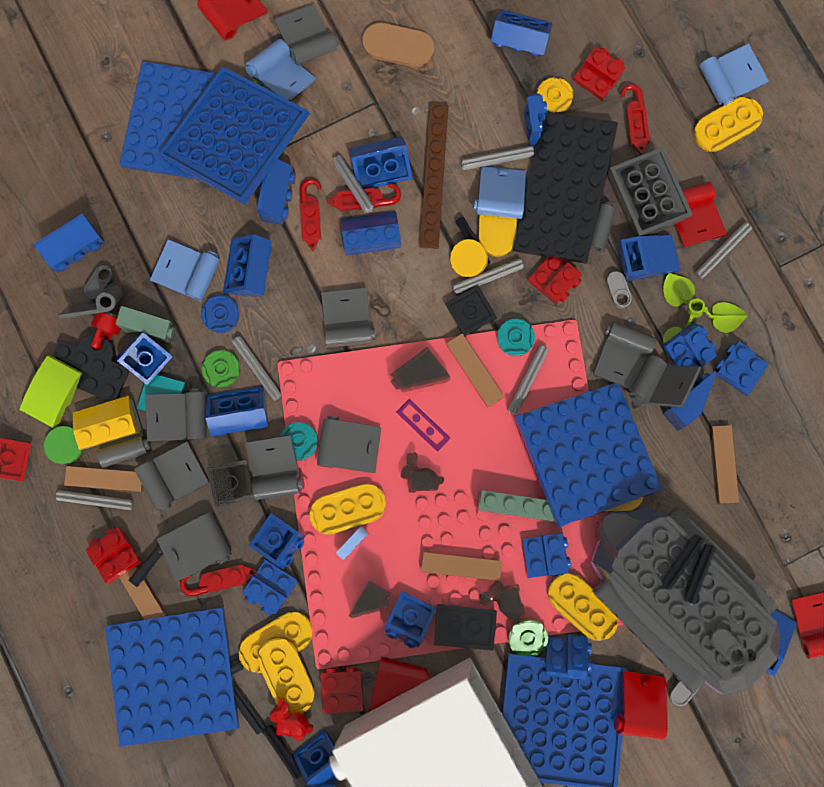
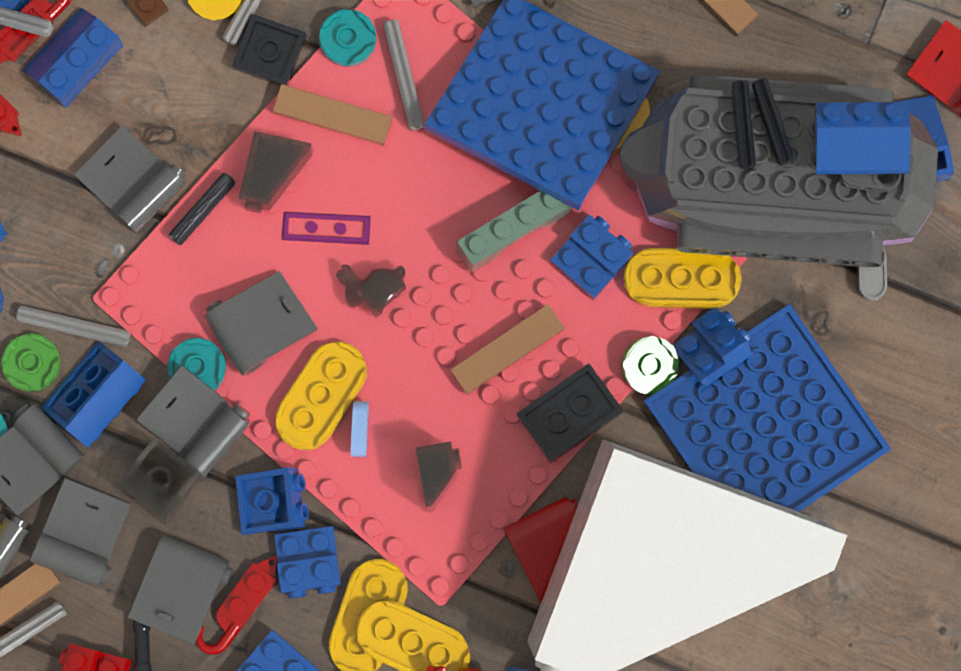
camera: 40 degrees left, 0 degrees up
red plate [321,667,363,714] -> none
blue plate [383,591,437,648] -> none
clear smoke animal [479,581,525,624] -> none
red door [613,671,668,740] -> none
none -> black axle [169,173,235,245]
none -> blue slope [814,102,910,174]

